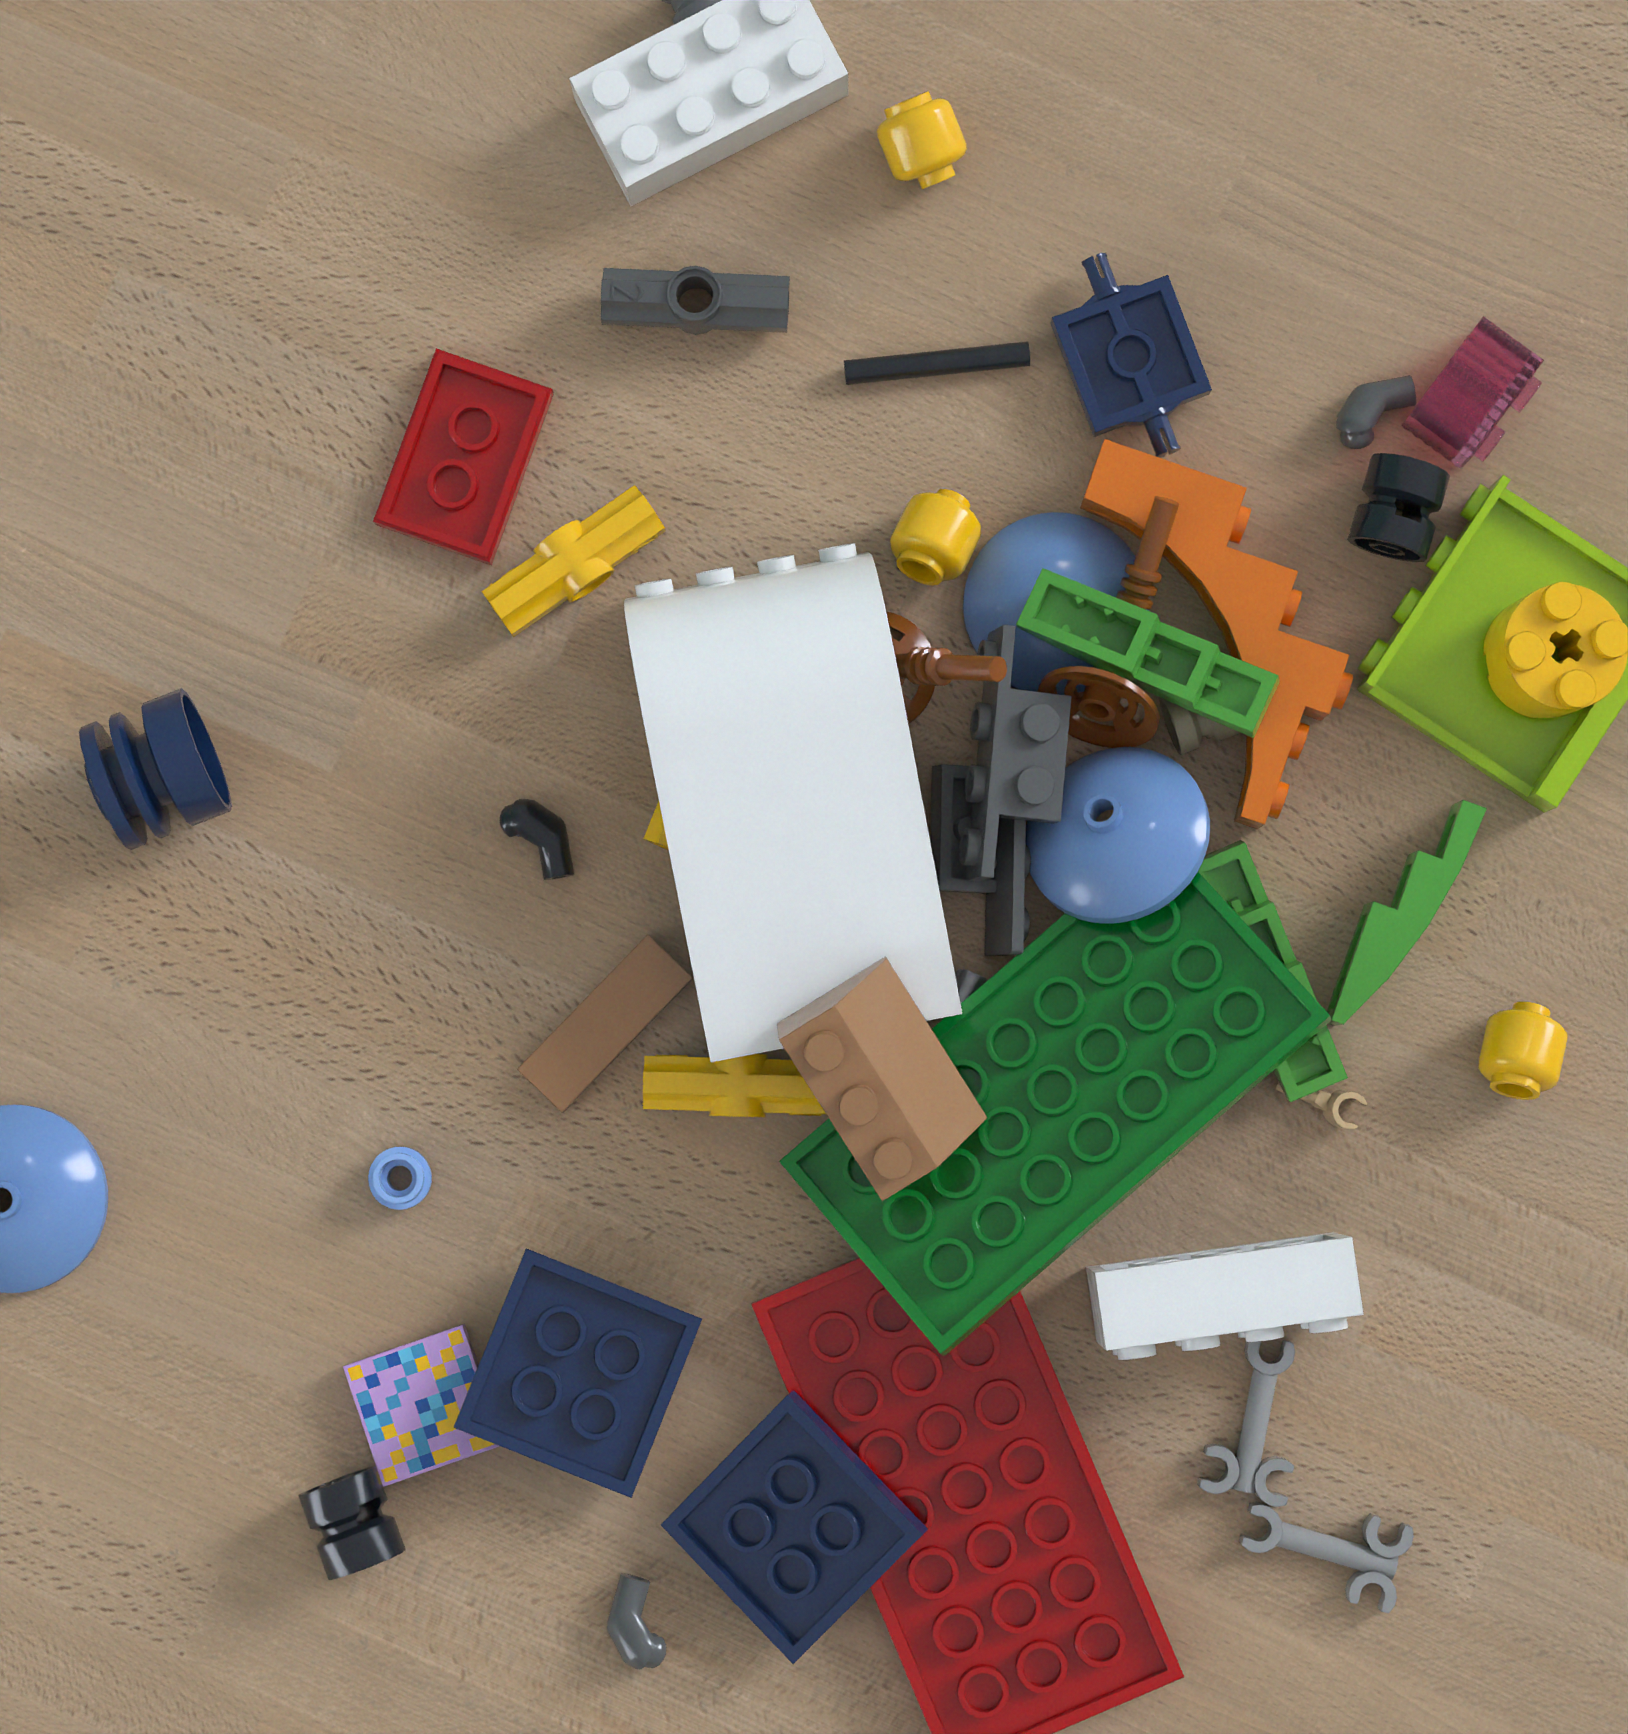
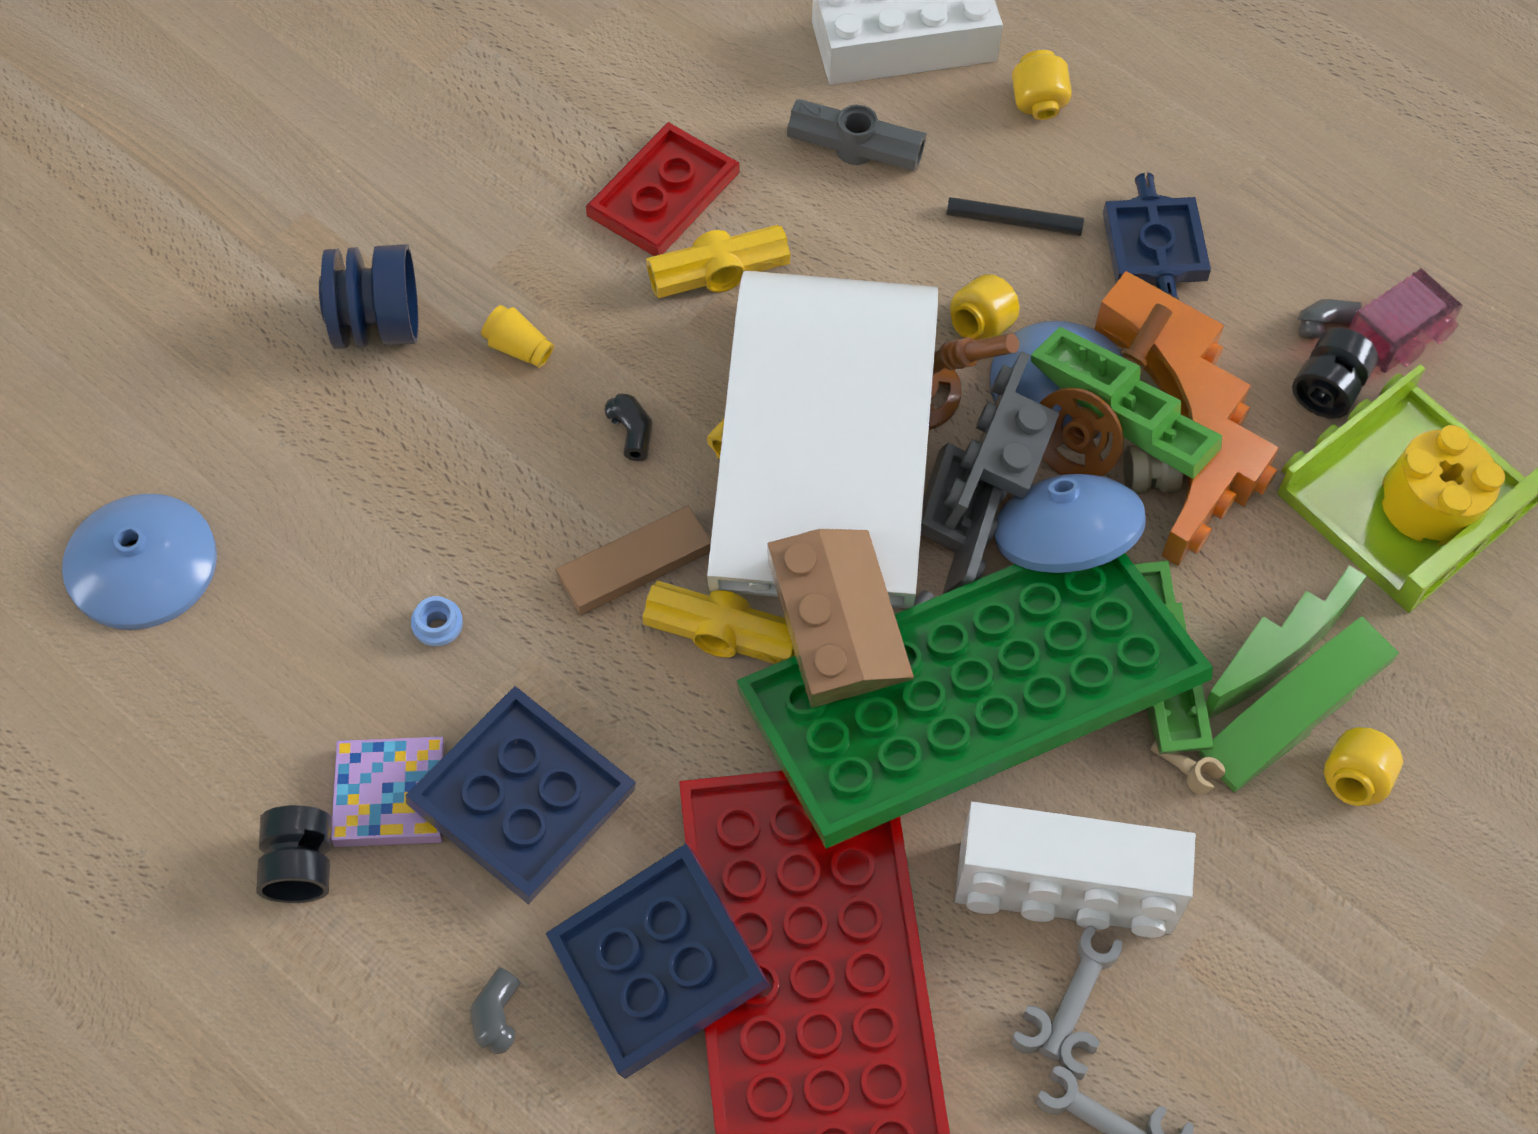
camera: 10 degrees right, 25 degrees down
none -> yellow cone [481,305,555,368]
none -> bright green slope [1198,616,1399,793]

